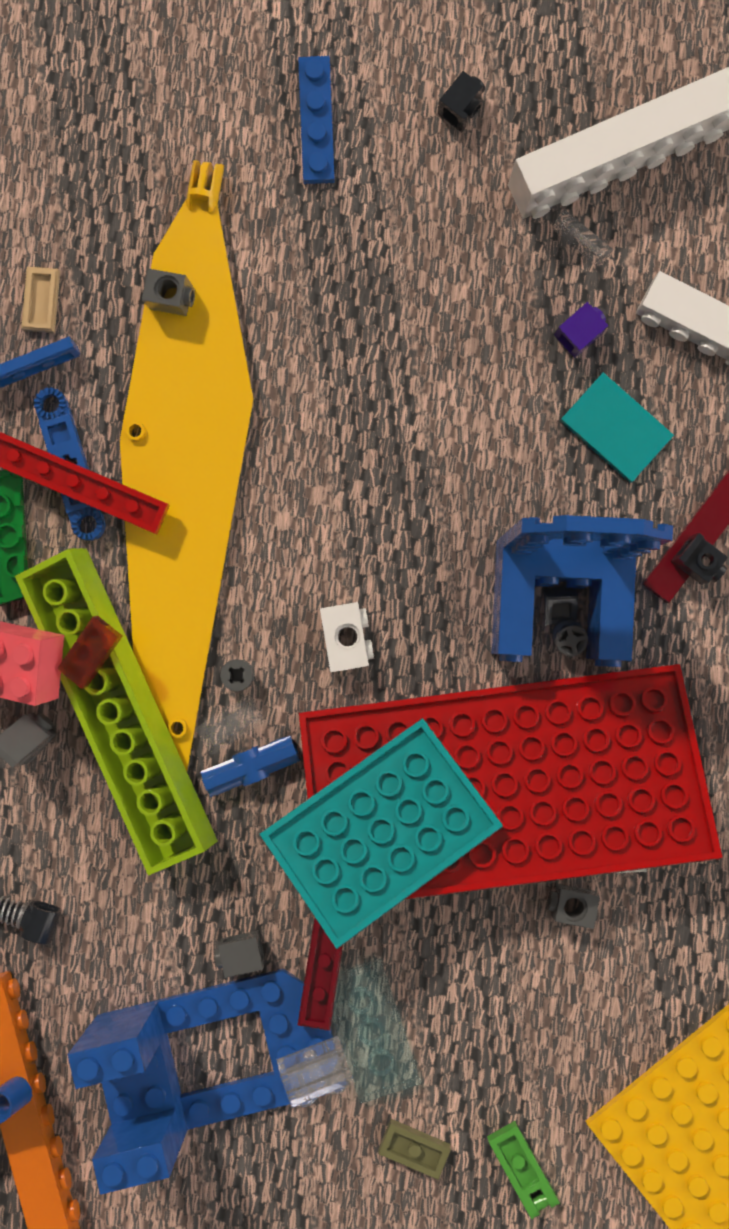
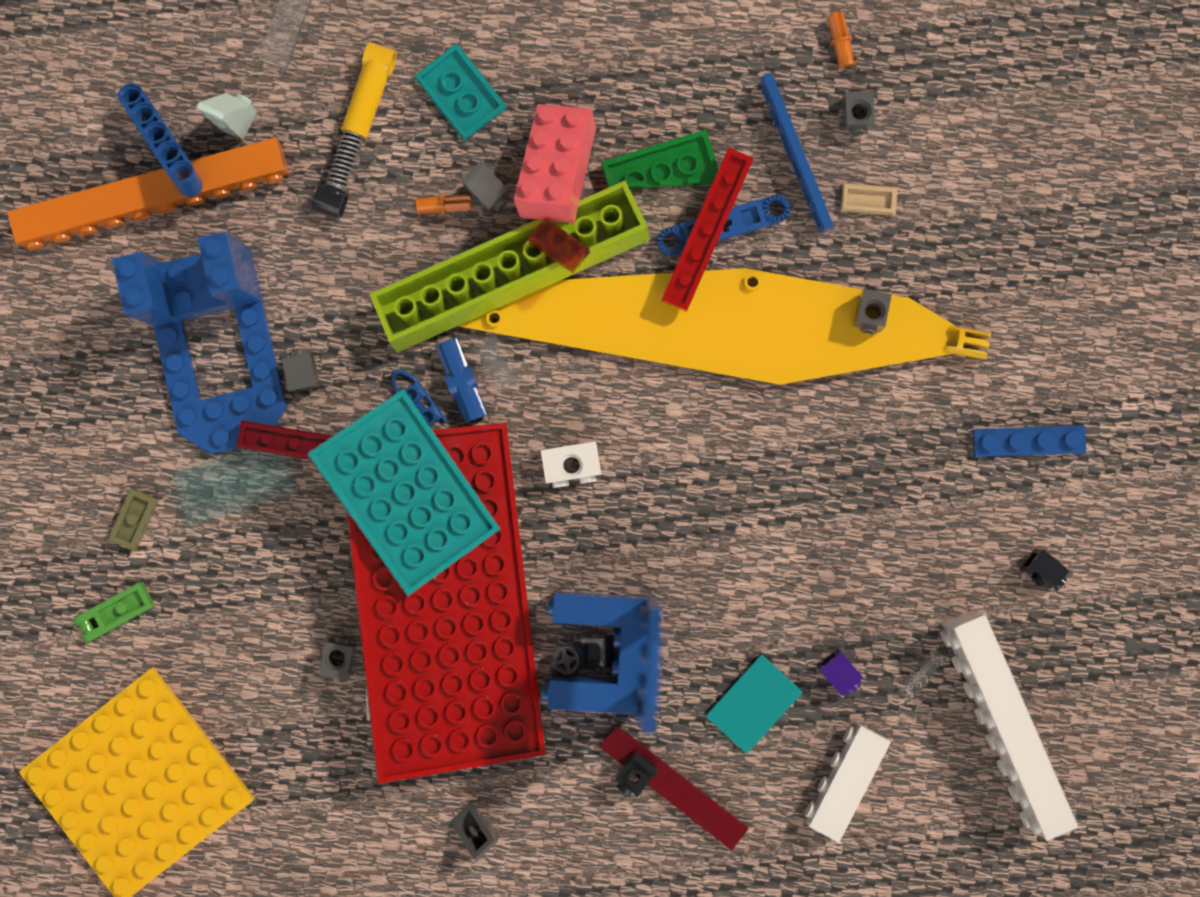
camera: 90 degrees right, 0 degrees up
dark grey wheel [220,659,255,692] -> none
clear brick [277,1036,354,1108] -> none
none -> blue piece [391,369,448,426]
none -> orange axle [416,193,472,215]

